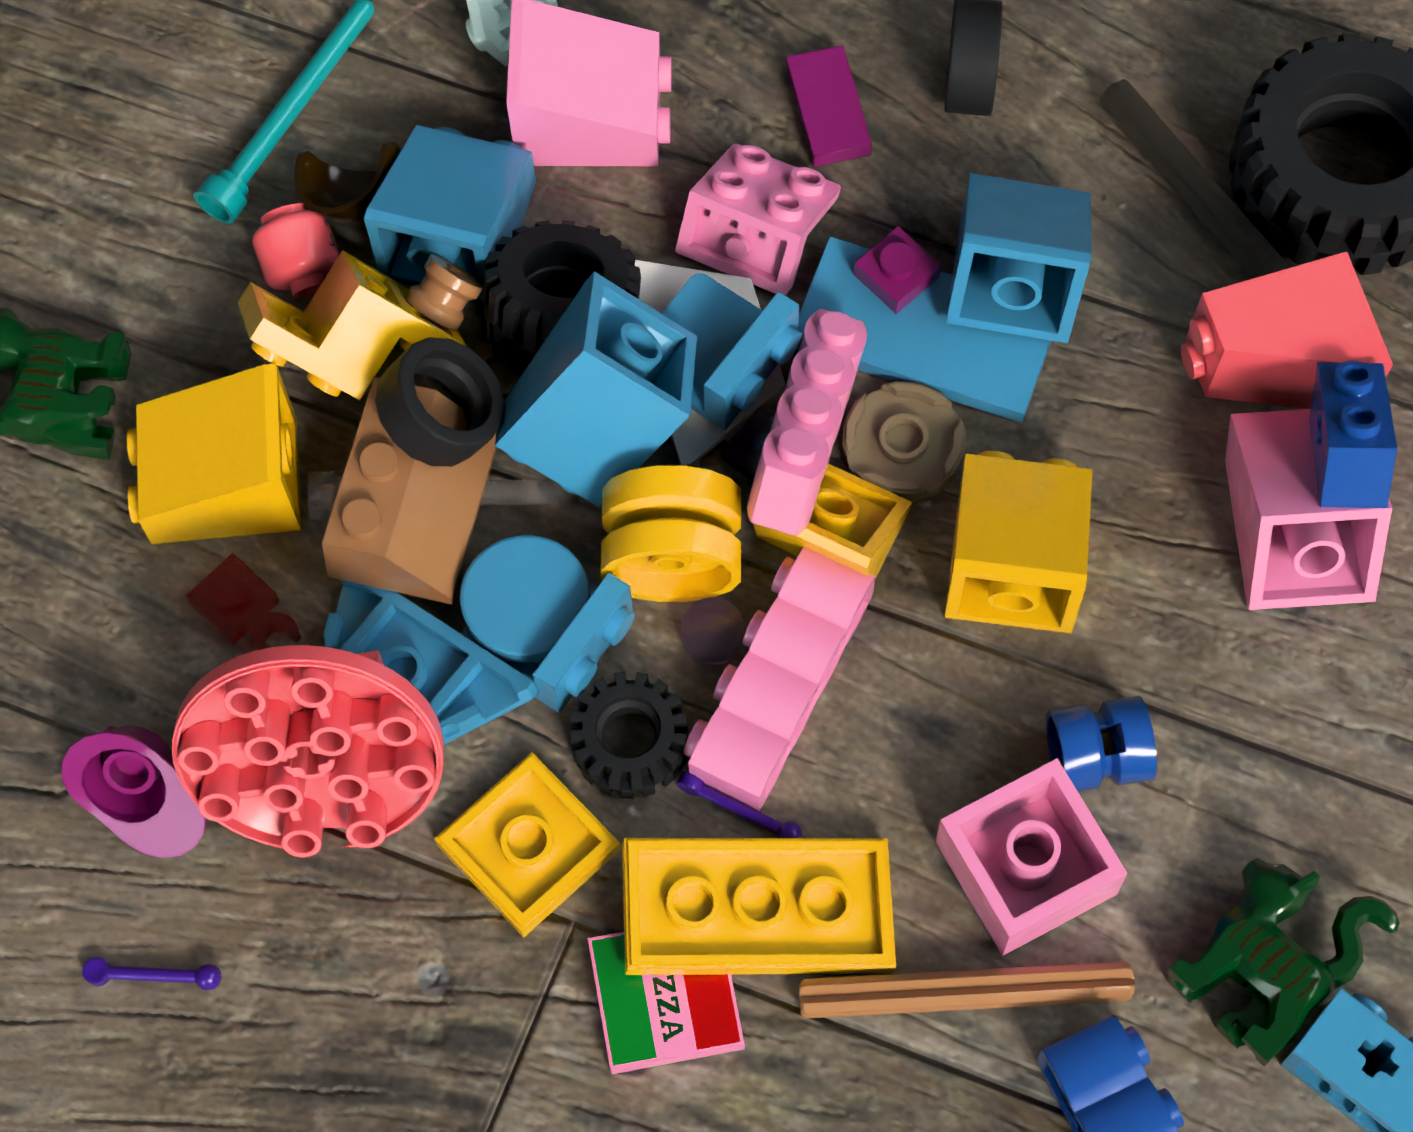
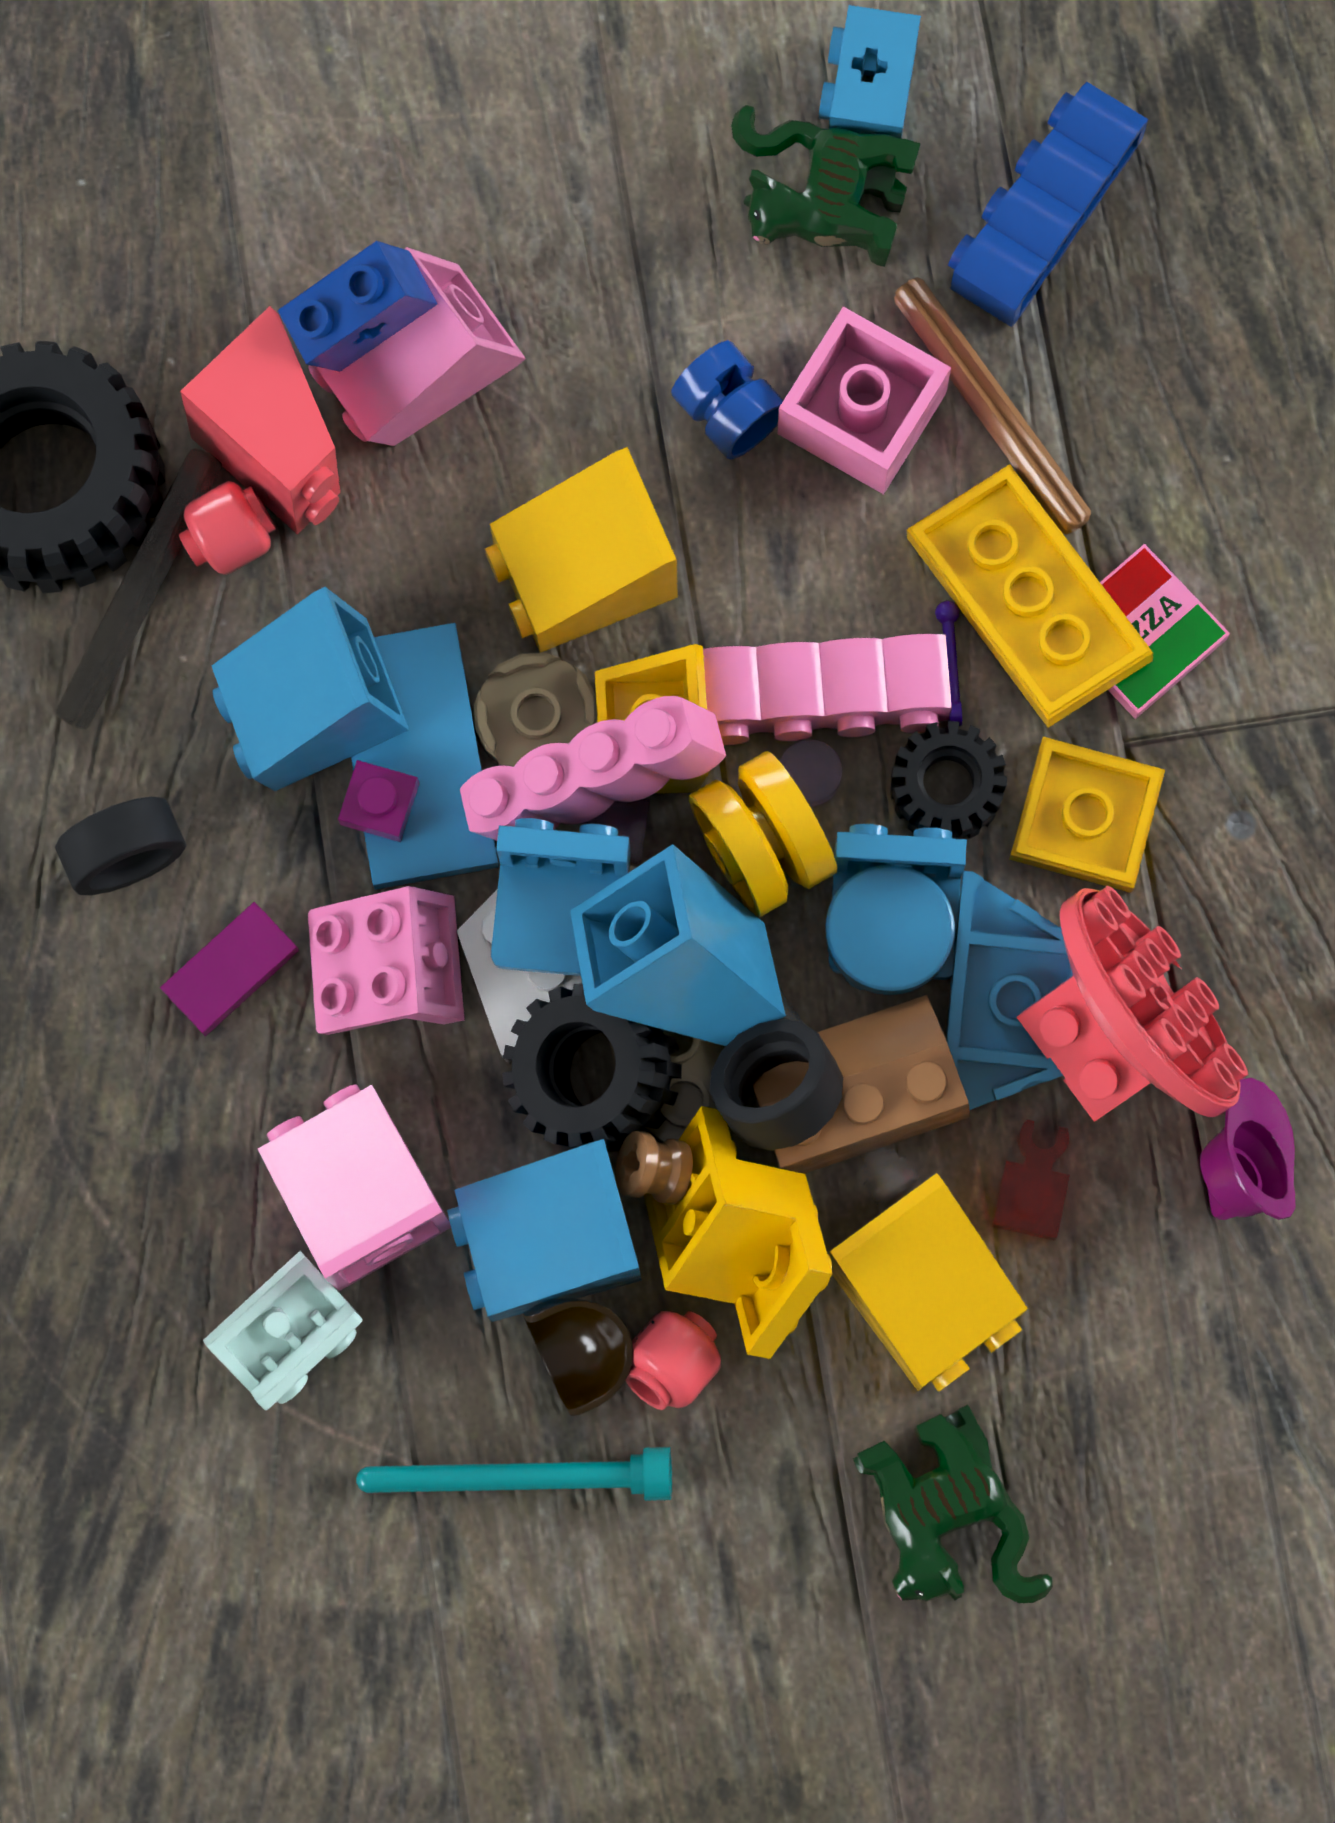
camera: 120 degrees left, 10 degrees up
none -> coral head [178,481,276,575]

